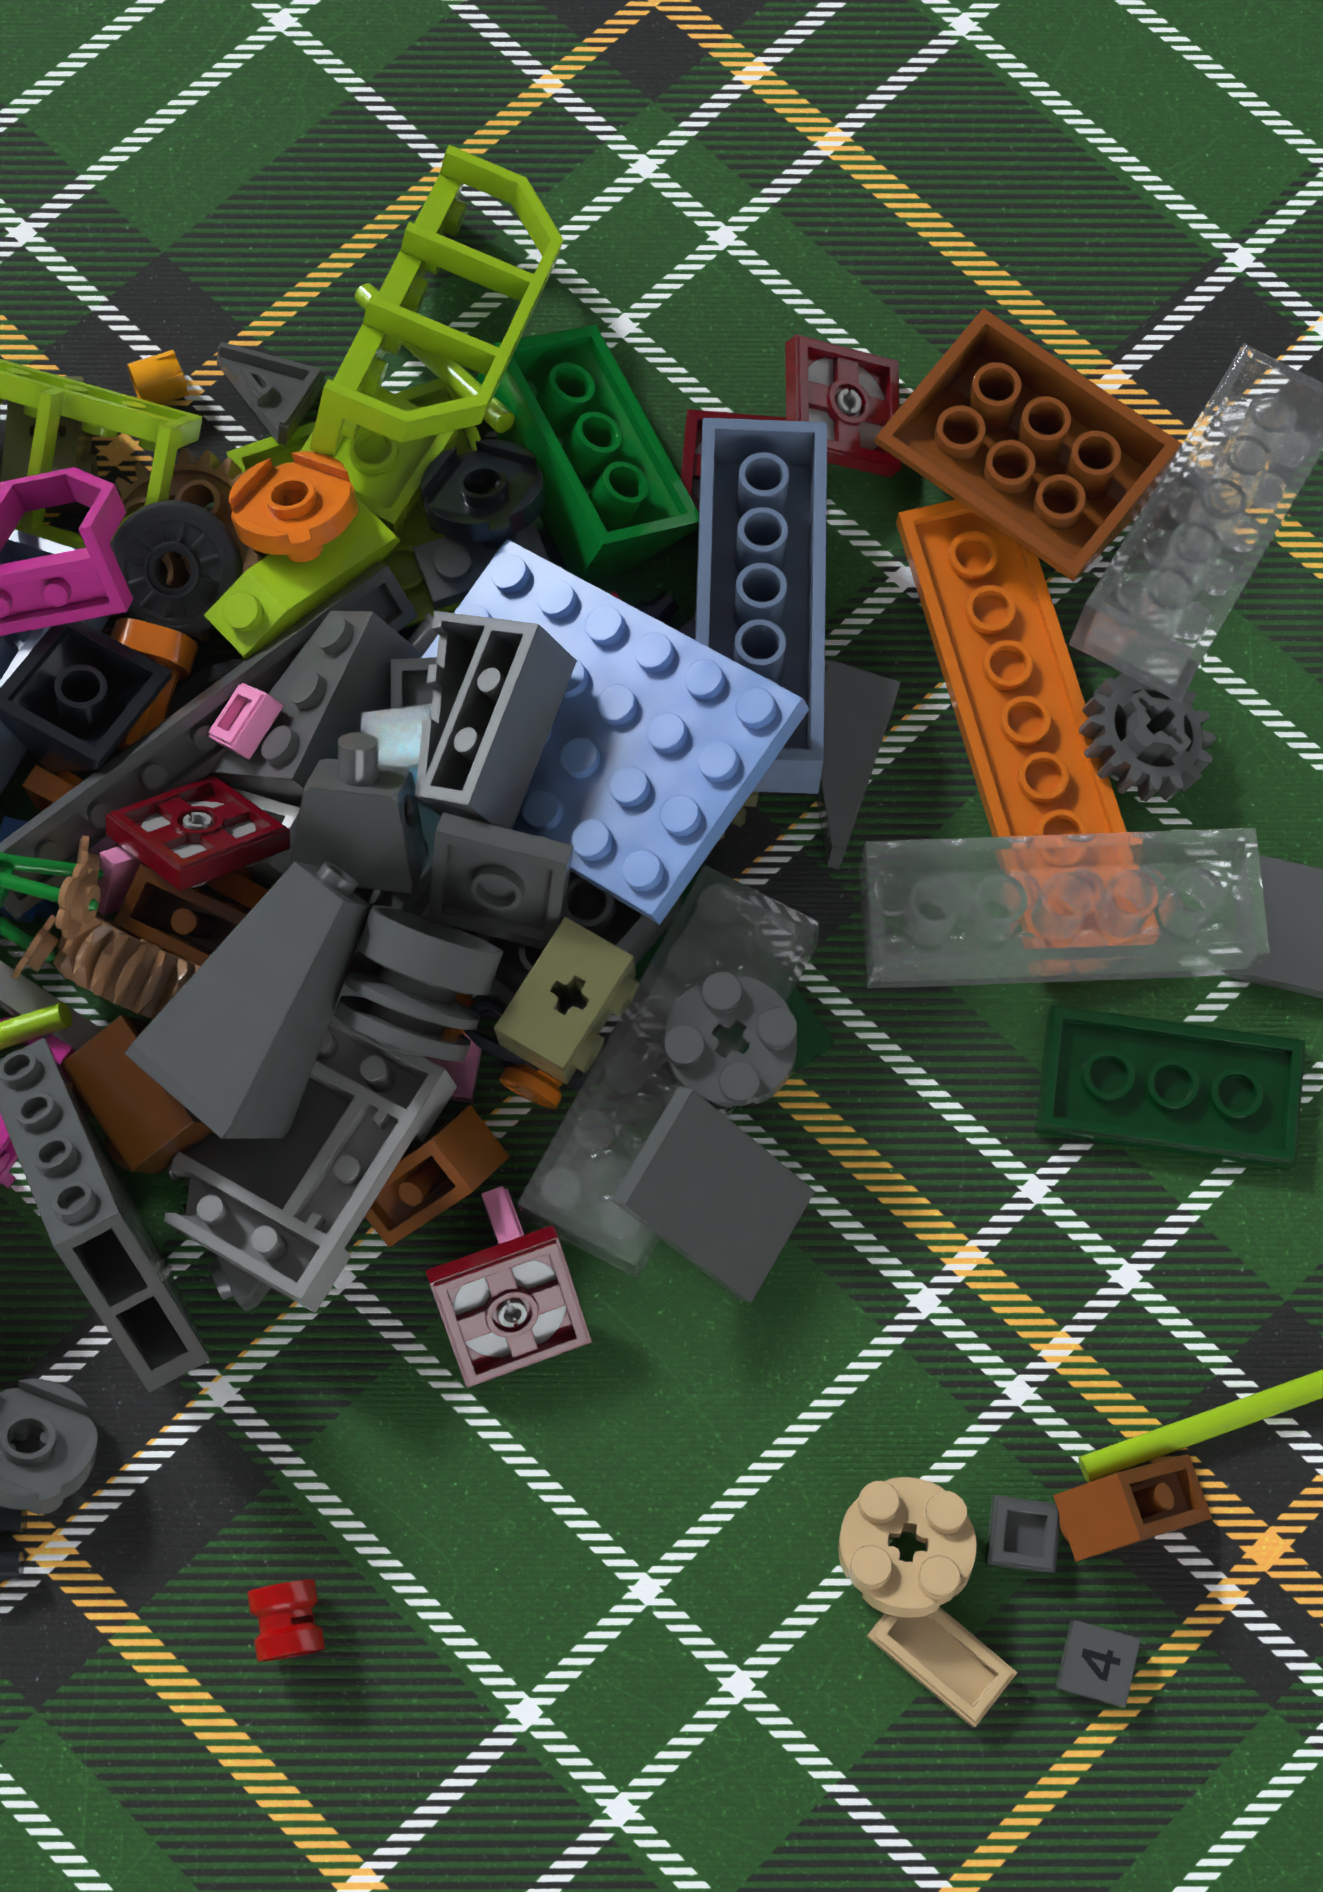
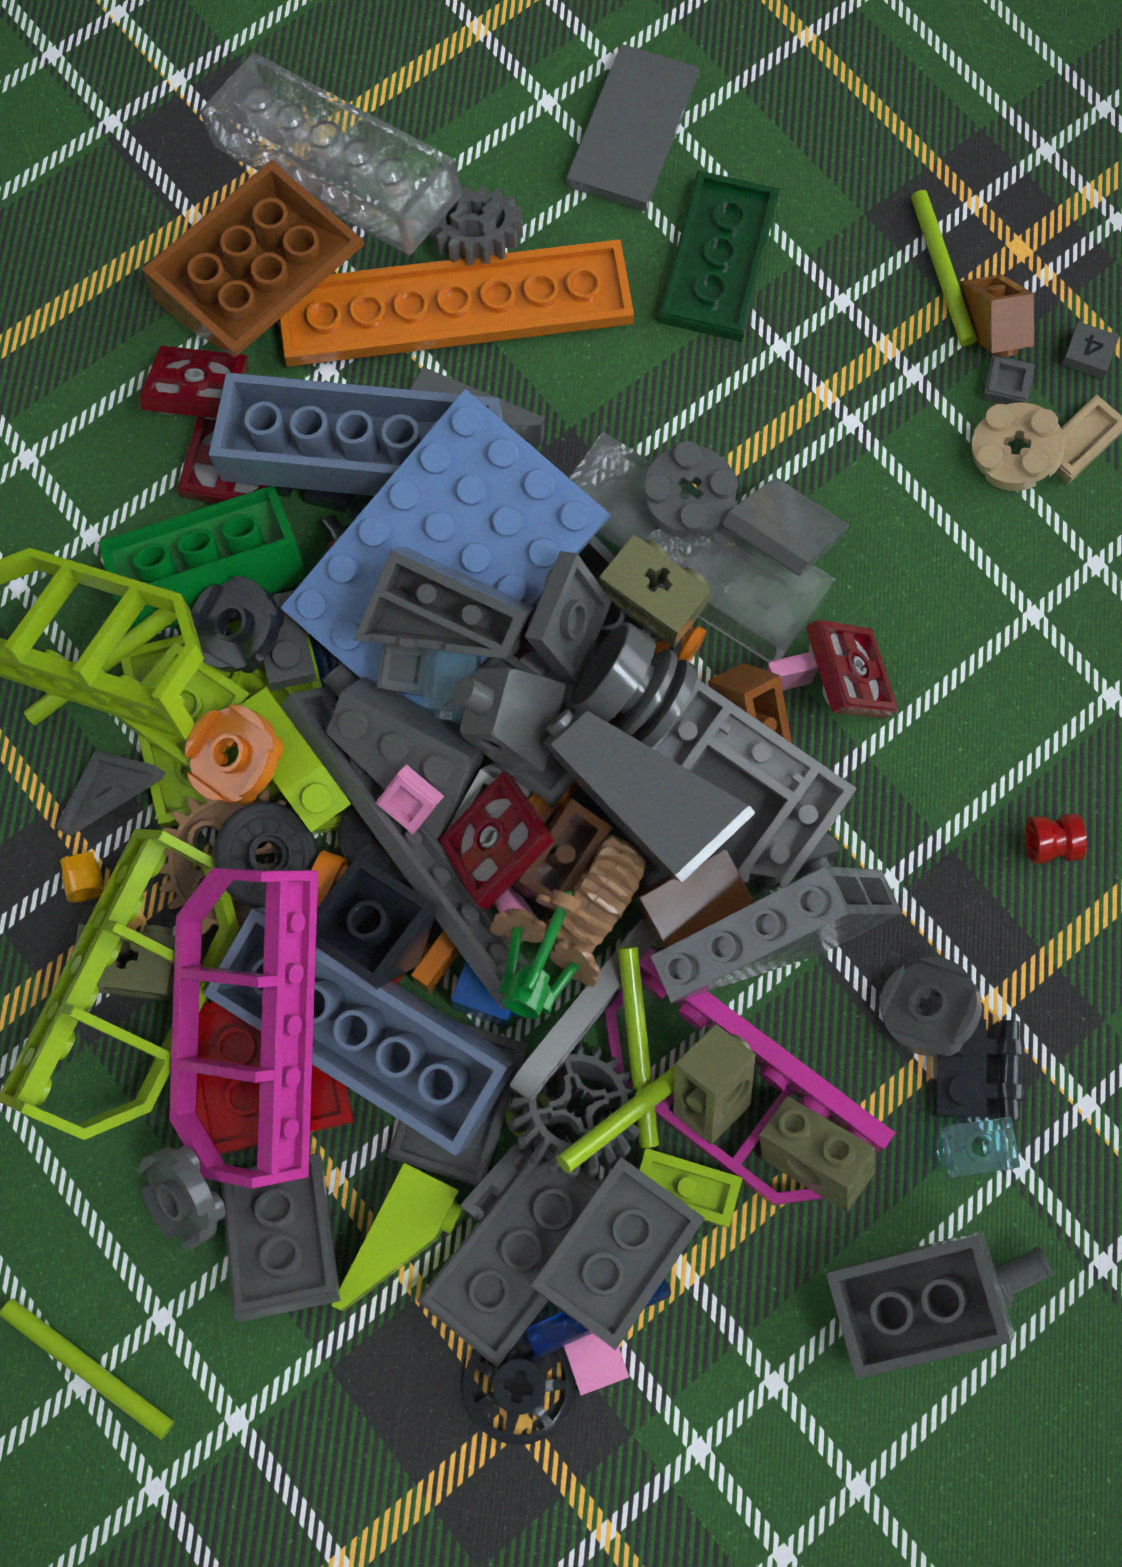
camera: 85 degrees left, 0 degrees up
clear brick [859,828,1270,989] -> none

